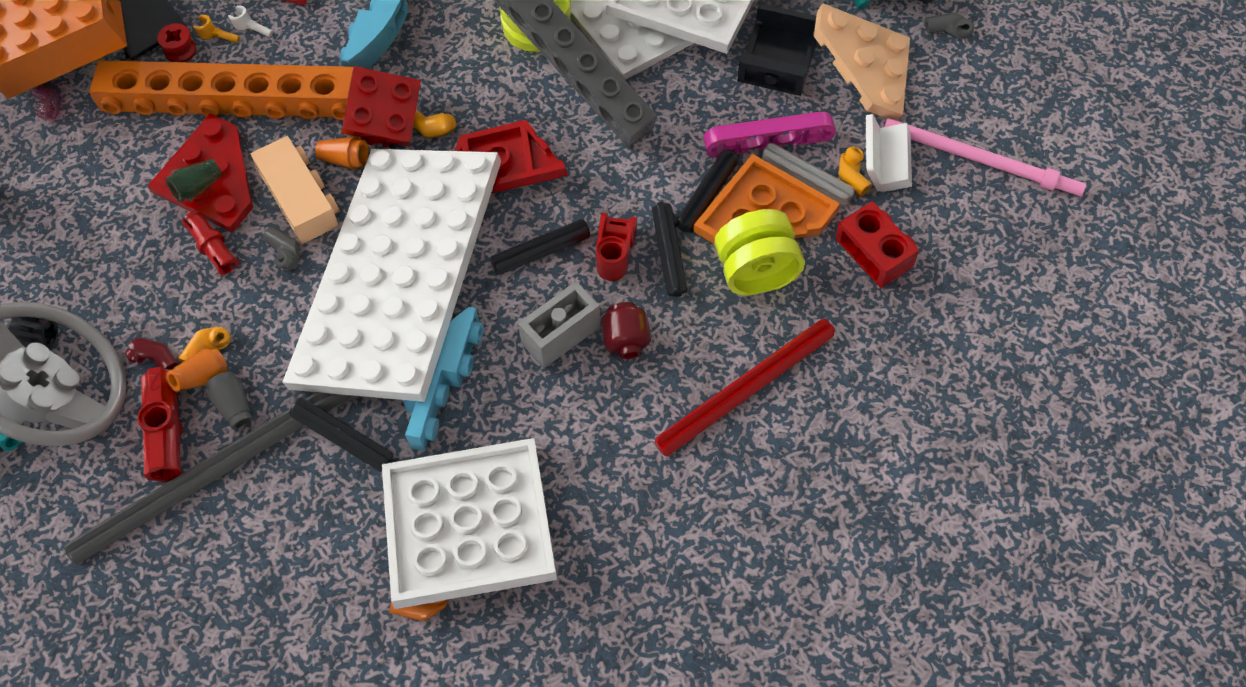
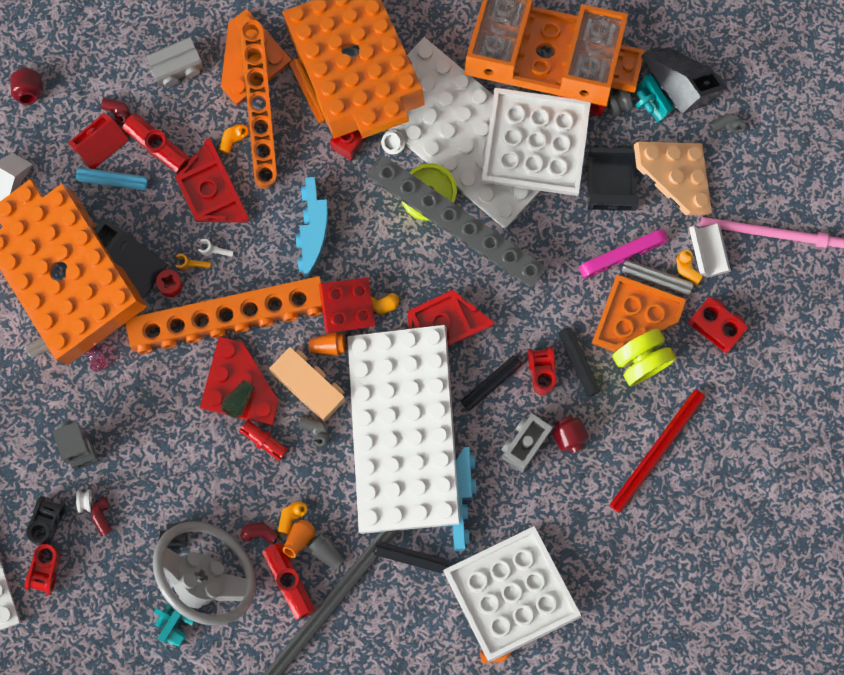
camera: 20 degrees left, 15 degrees up
black axle [676,149,738,233] -> none

